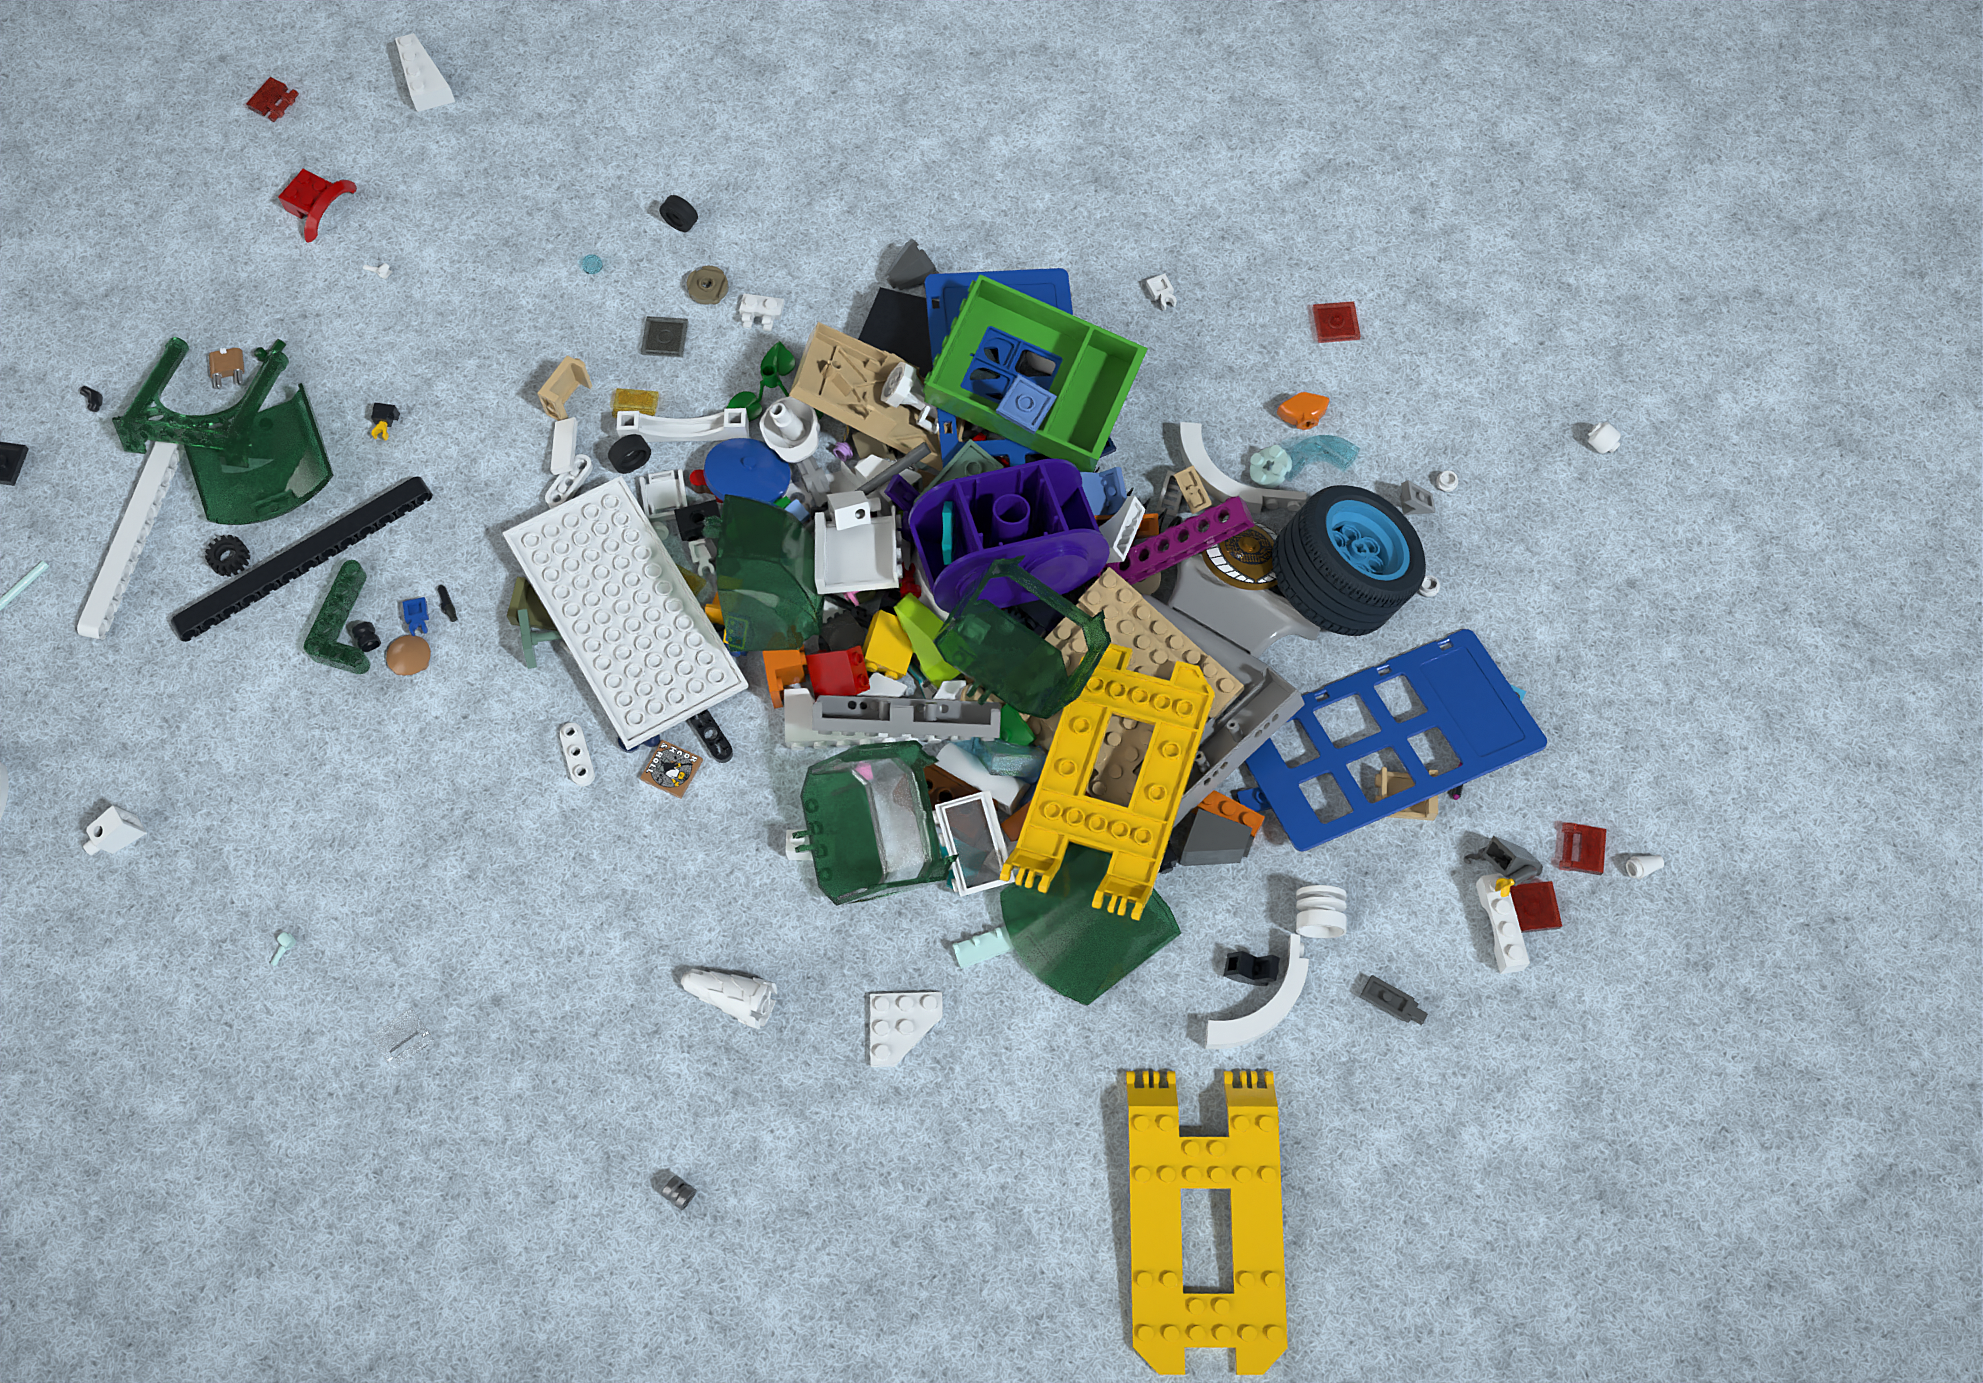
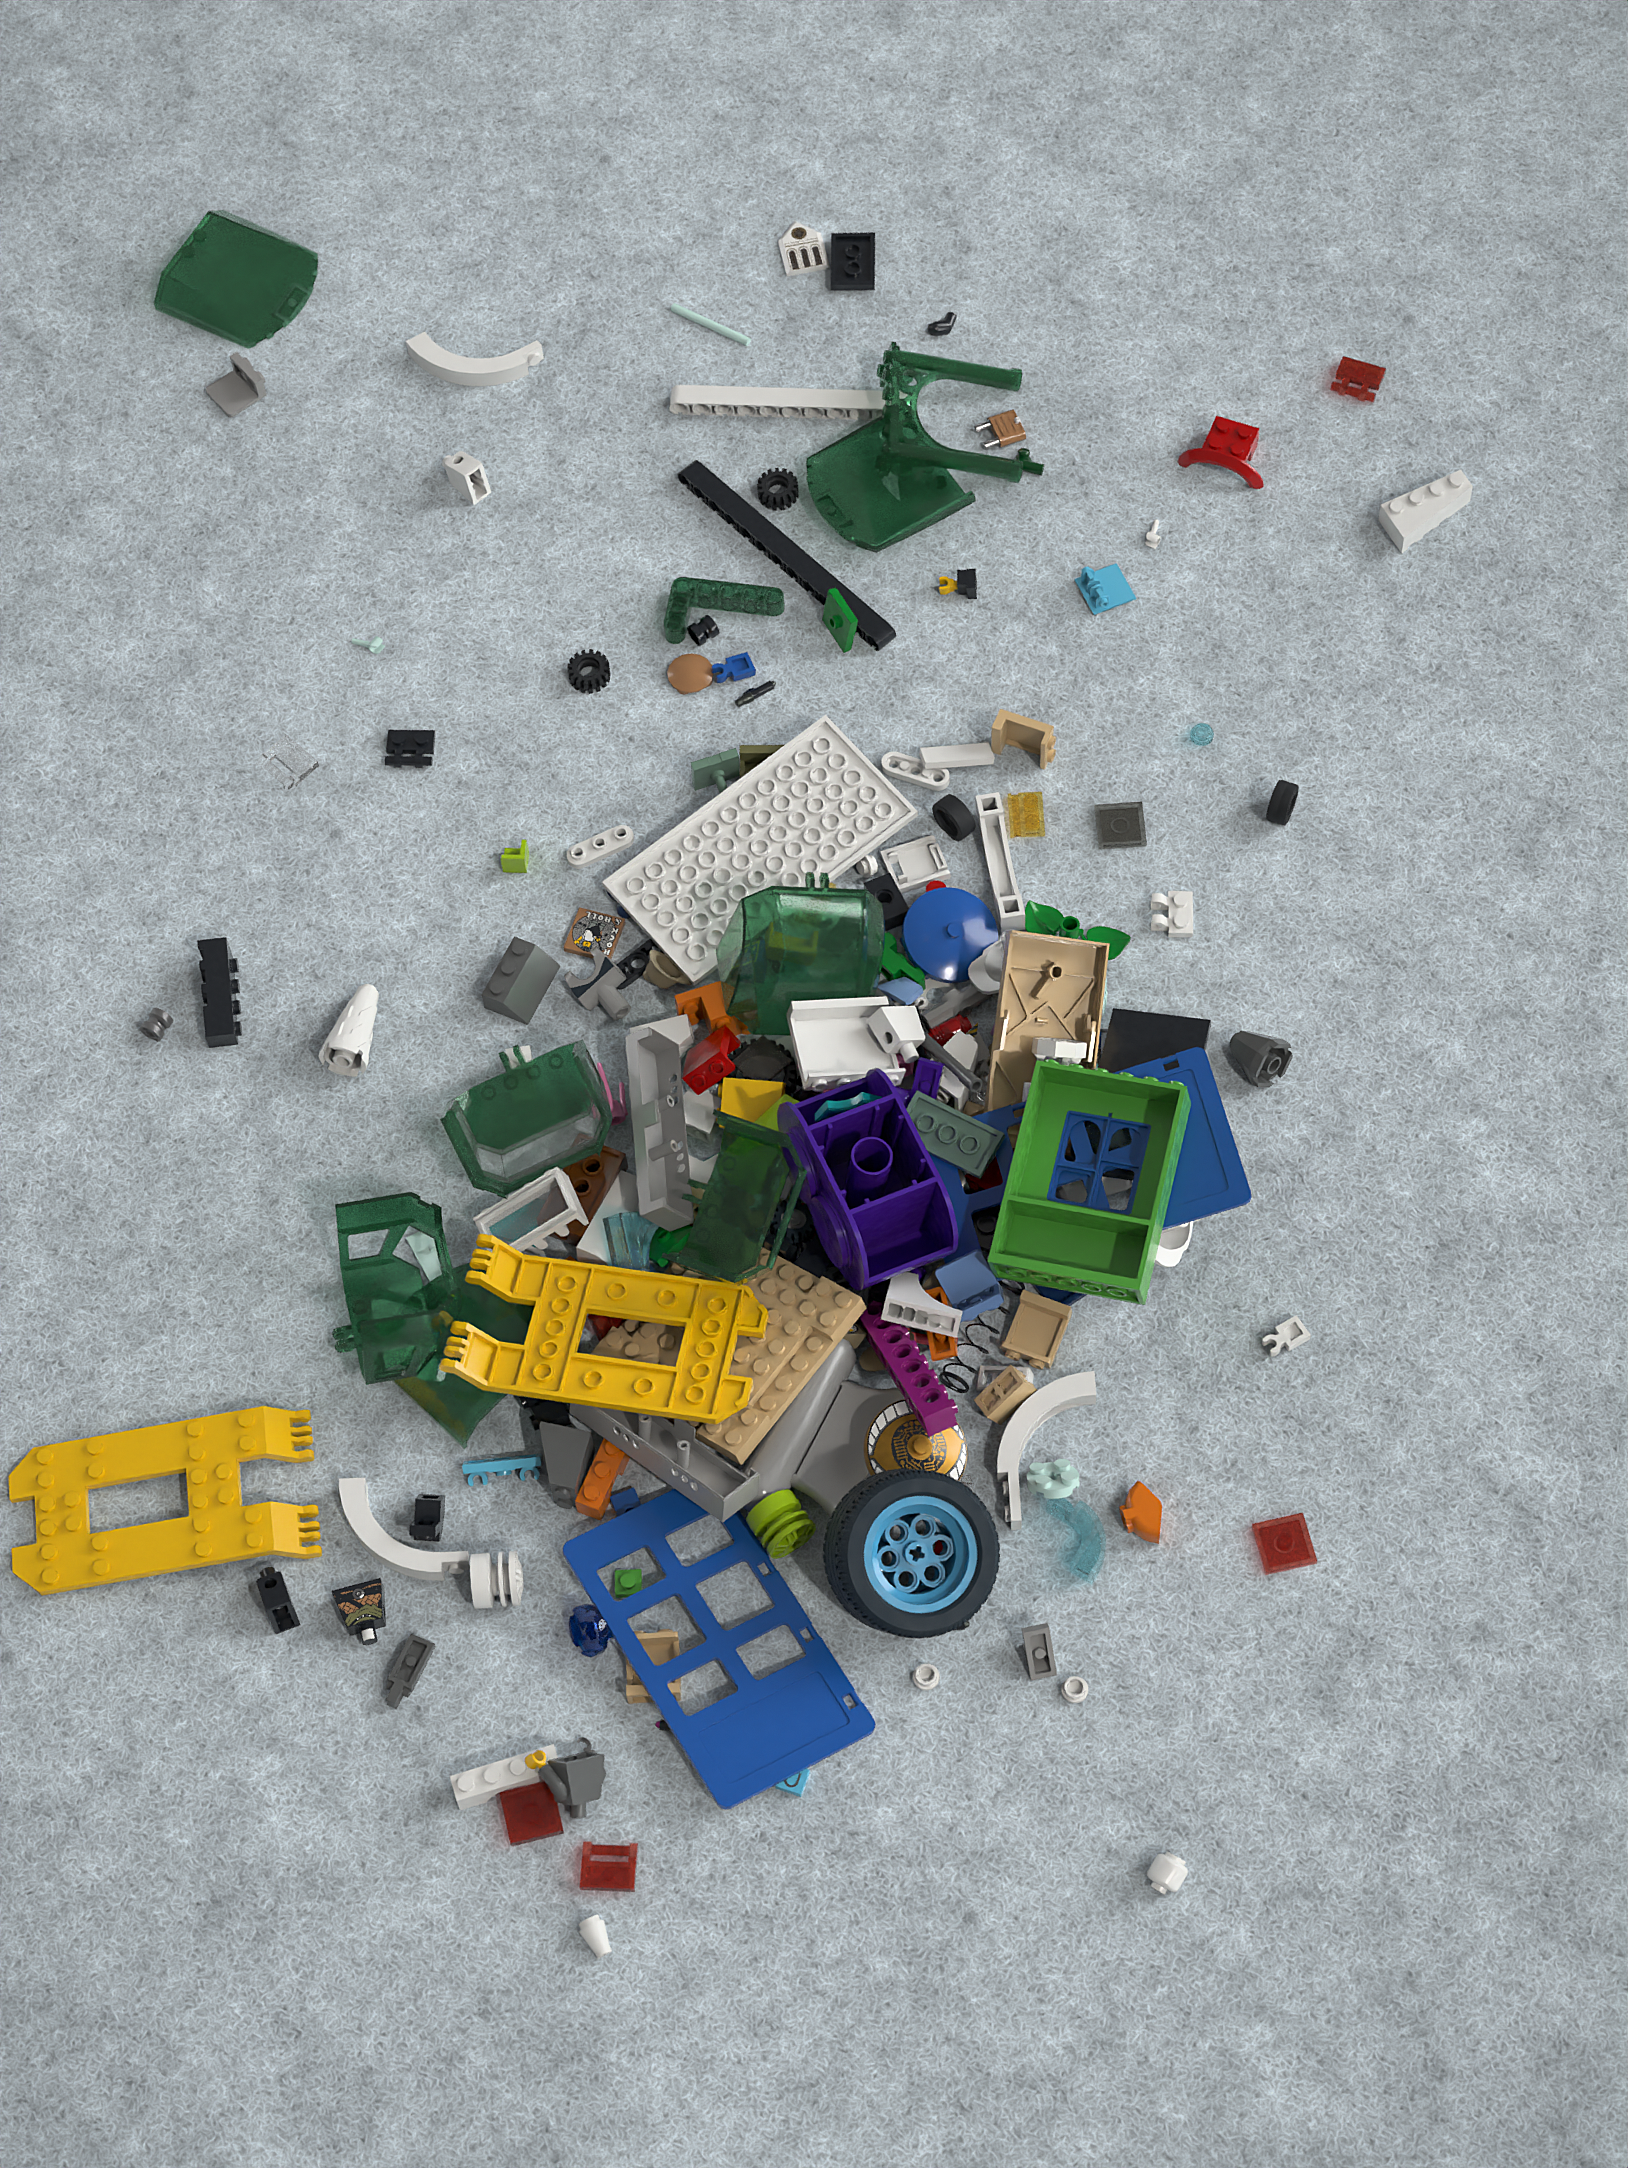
camera: 85 degrees right, 5 degrees down
dark tan plate [687,265,729,305] -> none
white plate [870,992,943,1067] -> none
medium blue plate [996,374,1057,434] -> none
none -> black wedge [197,937,242,1048]
none -> black torso [256,1567,301,1634]
none -> clear green windscreen [332,1192,462,1385]
none -> torso [332,1578,386,1645]
none -> black plate [385,730,436,768]
none -> medium azure plate [462,1453,542,1486]
none -> dark grey slope [481,936,560,1025]
none -> lime panel [501,839,529,873]
none -> light grey connector [564,947,631,1021]
none -> black tyre [567,649,611,694]
none -> clear blue tile [569,1603,613,1658]
none -> bright green plate [615,1569,642,1598]
none -> dark tan piece [643,950,692,989]
none -> lime wheel [746,1489,816,1559]
none -> green plate [822,587,858,653]
none -> red head [927,1014,972,1047]
none -> tan panel [1001,1290,1072,1370]
none -> medium azure hinge [1074,563,1136,615]

